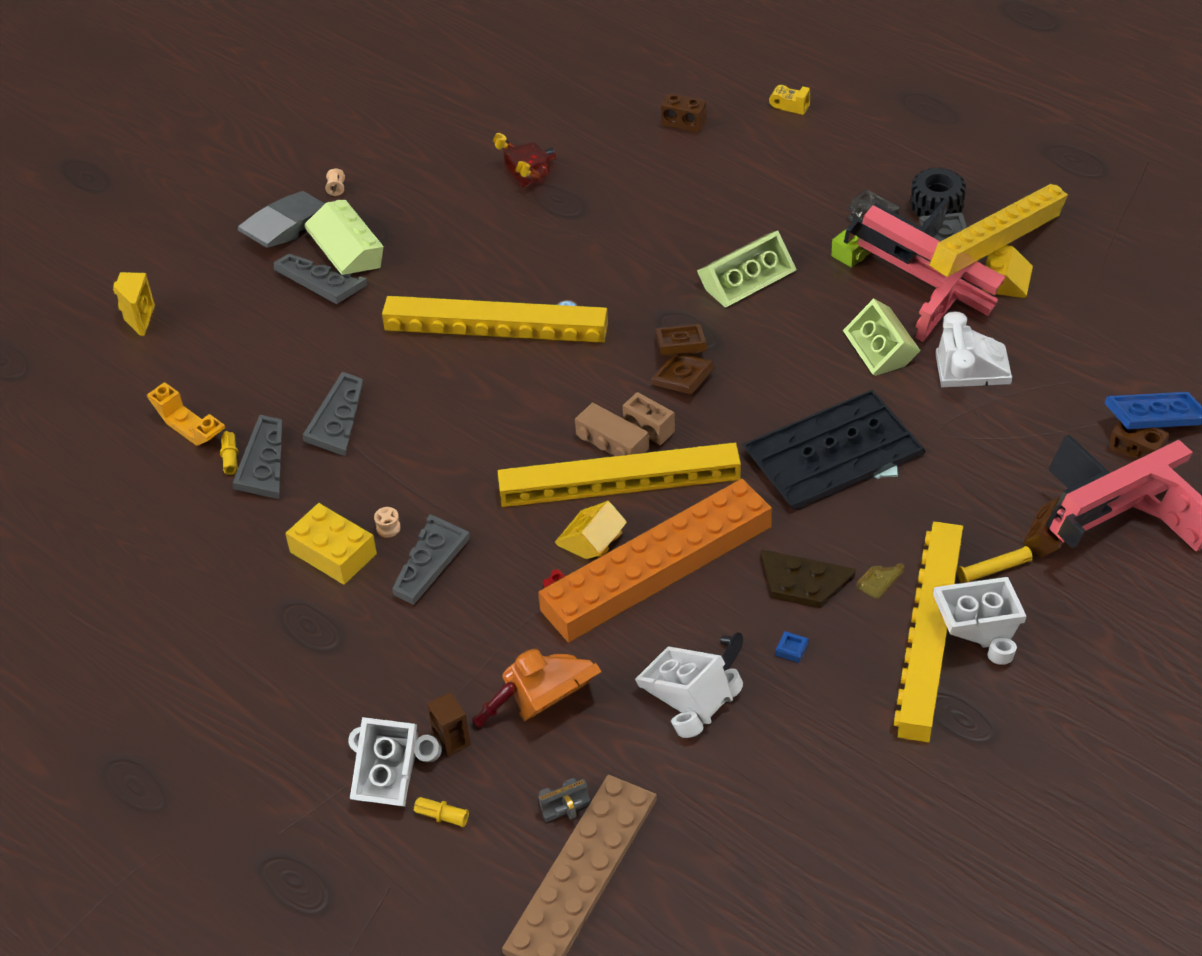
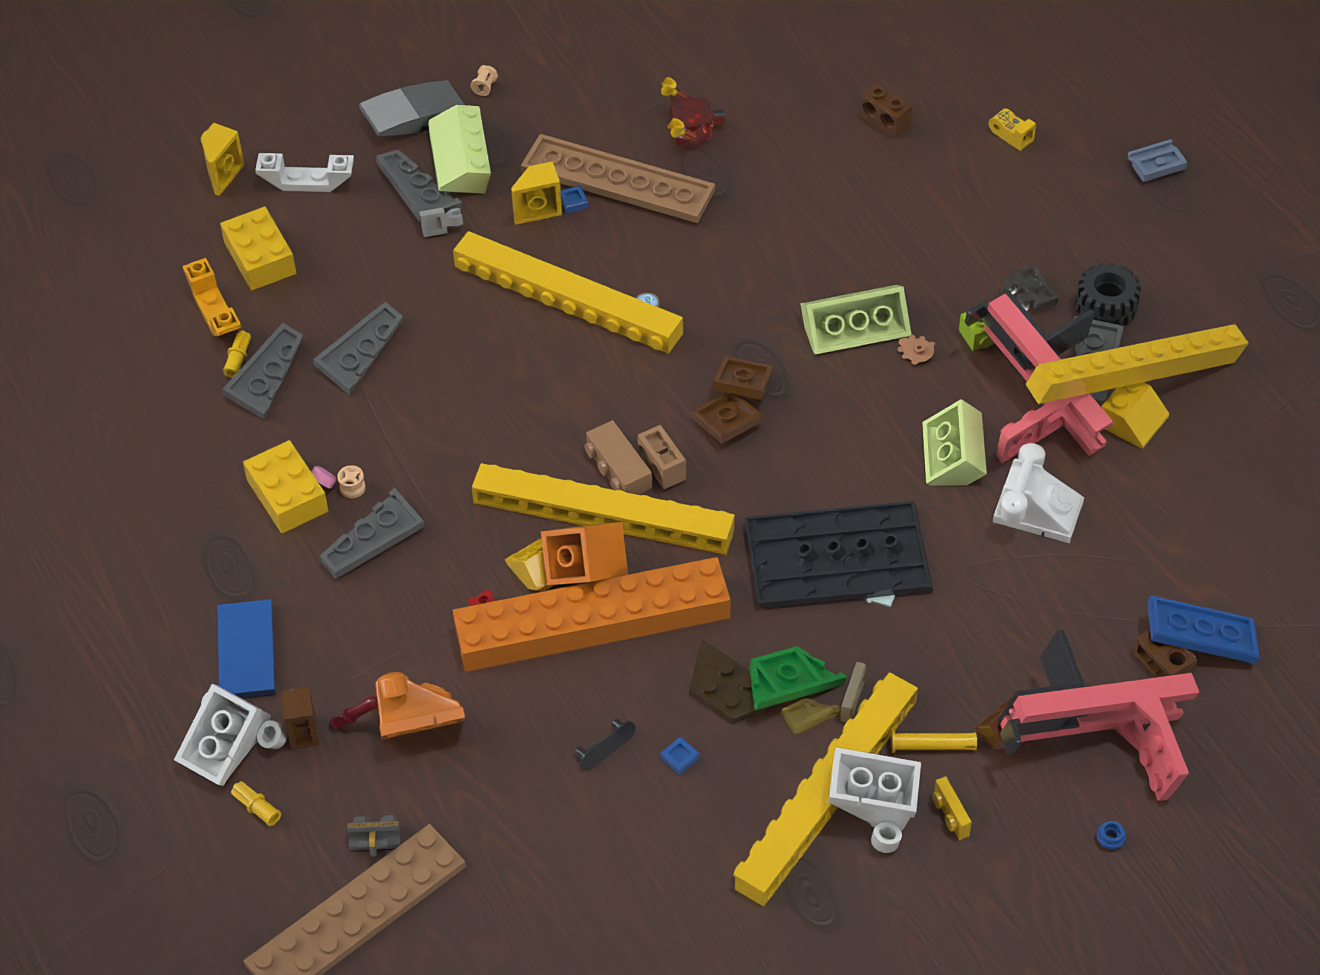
camera: 20 degrees right, 5 degrees up
white piece [635,646,743,738] -> none
none -> blue tile [217,599,276,698]
none -> yellow brick [220,207,297,291]
none -> white slope [255,153,354,192]
none -> bright pink tile [311,466,337,488]
none -> light grey plate [419,208,463,237]
none -> yellow slope [511,161,562,225]
none -> medium nougat plate [521,134,715,223]
none -> orange slope [541,522,628,585]
none -> blue tile [560,186,588,214]
none -> green wing [749,646,847,710]
none -> dark tan tile [840,662,867,723]
none -> nougat piece [898,335,935,365]
none -> yellow plate [932,776,972,840]
none -> blue plate [1097,821,1126,849]
none -> sand blue plate [1127,139,1187,182]

